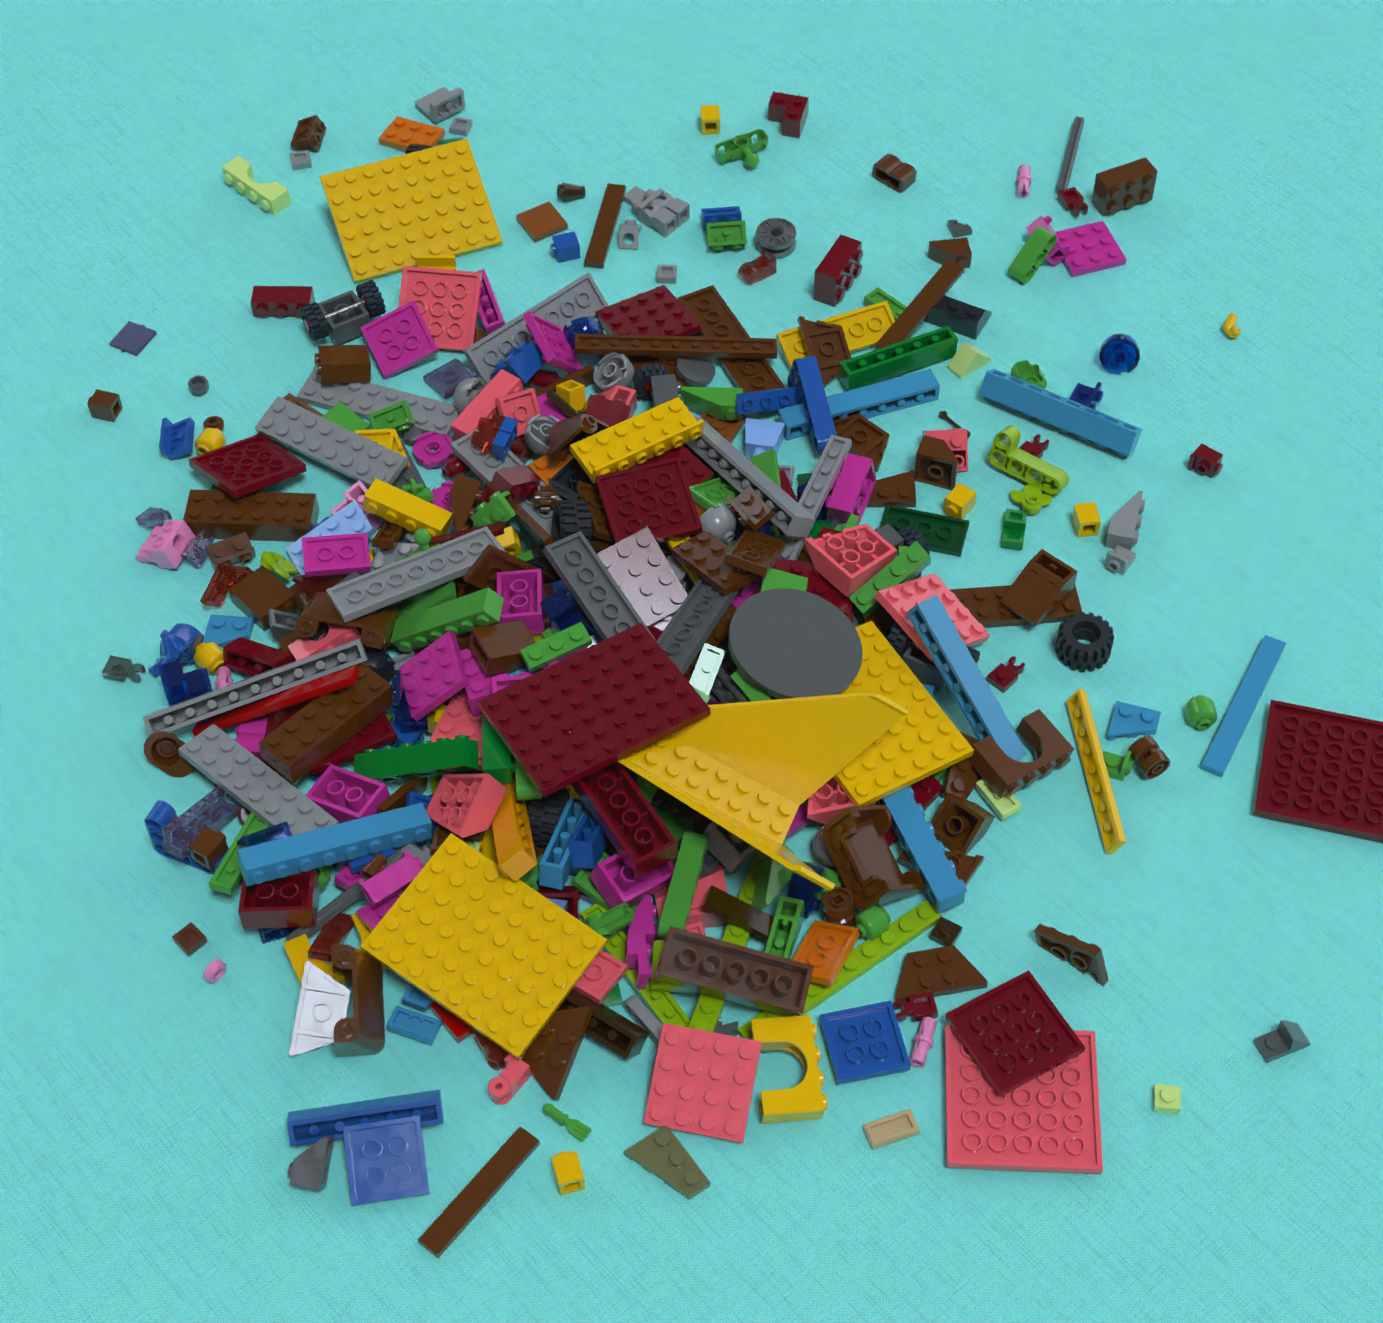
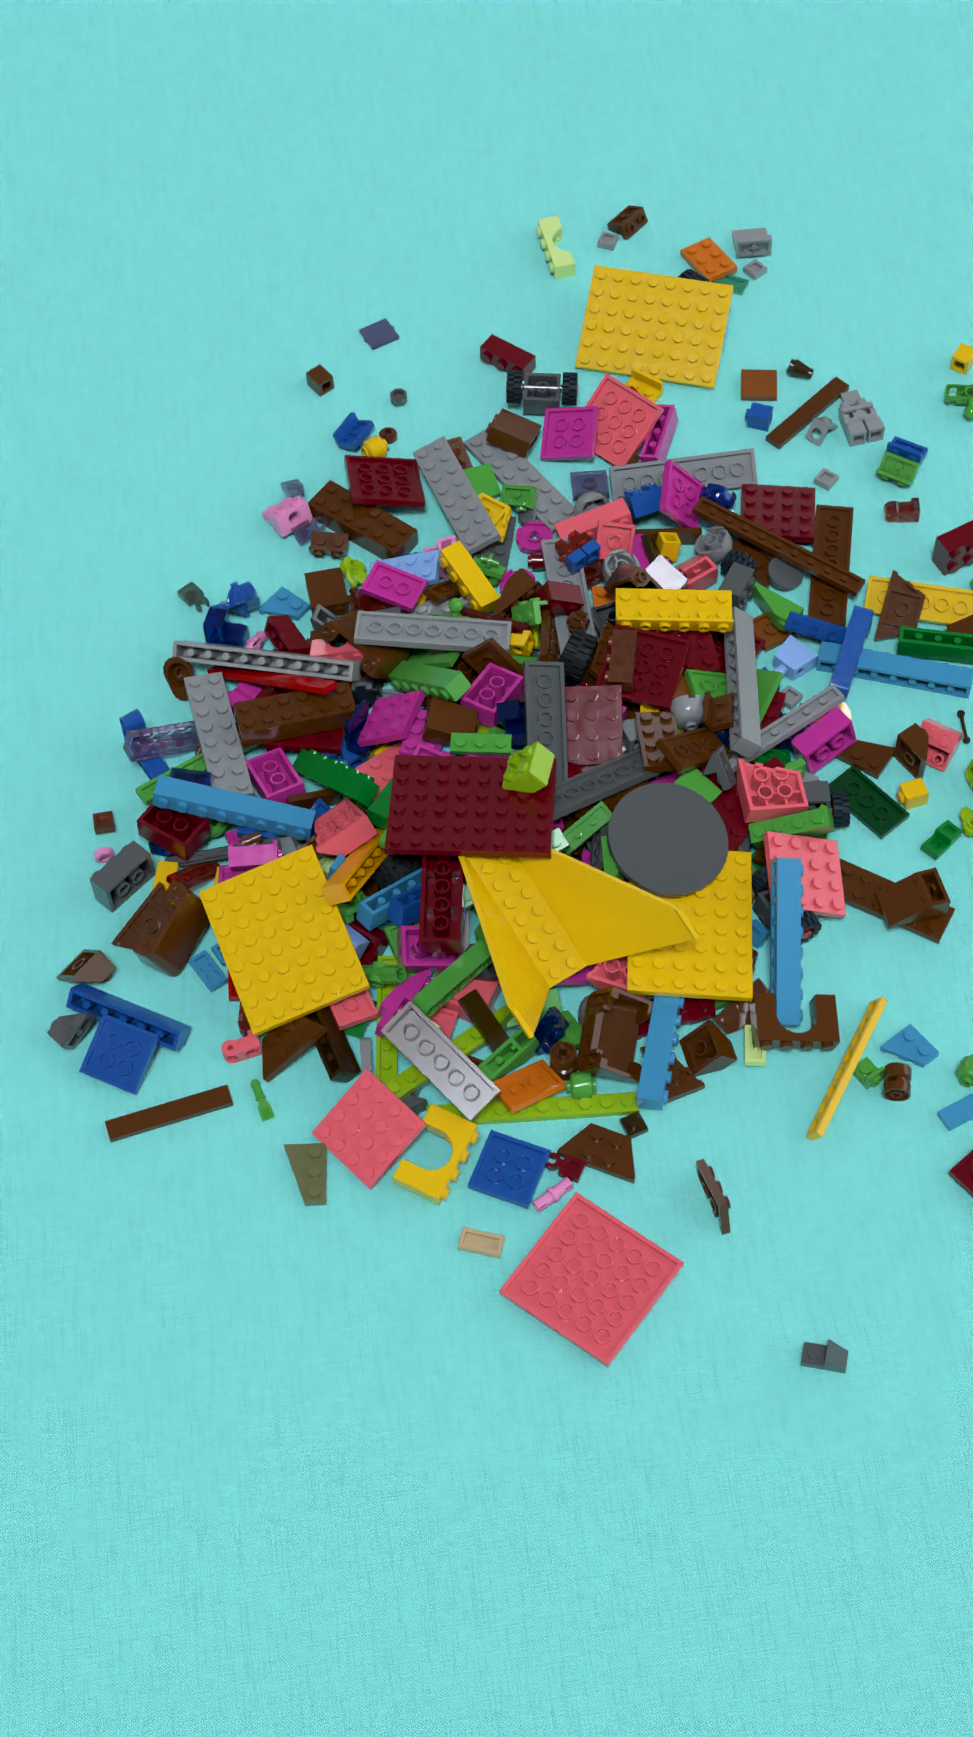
camera: 35 degrees right, 5 degrees up
reddish brown brick [188,826,229,870] -> none
yellow head [193,642,224,675] -> none
clear red plate [200,564,254,607] -> none
dark red brick [530,369,561,390] -> none
yellow brick [551,1151,585,1196] -> none
flat silver wheel [756,218,796,259] -> none
reddish brown wing [834,413,890,472] -> none
dark red plate [945,970,1085,1097] -> none
dark red plate [986,656,1025,693] -> none
black tyre [1055,612,1114,672] -> none
yellowish green plate [1154,1084,1181,1114] -> none
none -> reddish brown slope [56,949,116,982]
none -> dark grey brick [90,840,155,913]
none -> dark azure tile [327,854,346,879]
none -> lime slope [502,741,555,793]
none -> copper brick [605,629,638,692]
none -> dark grey slope [702,745,737,791]

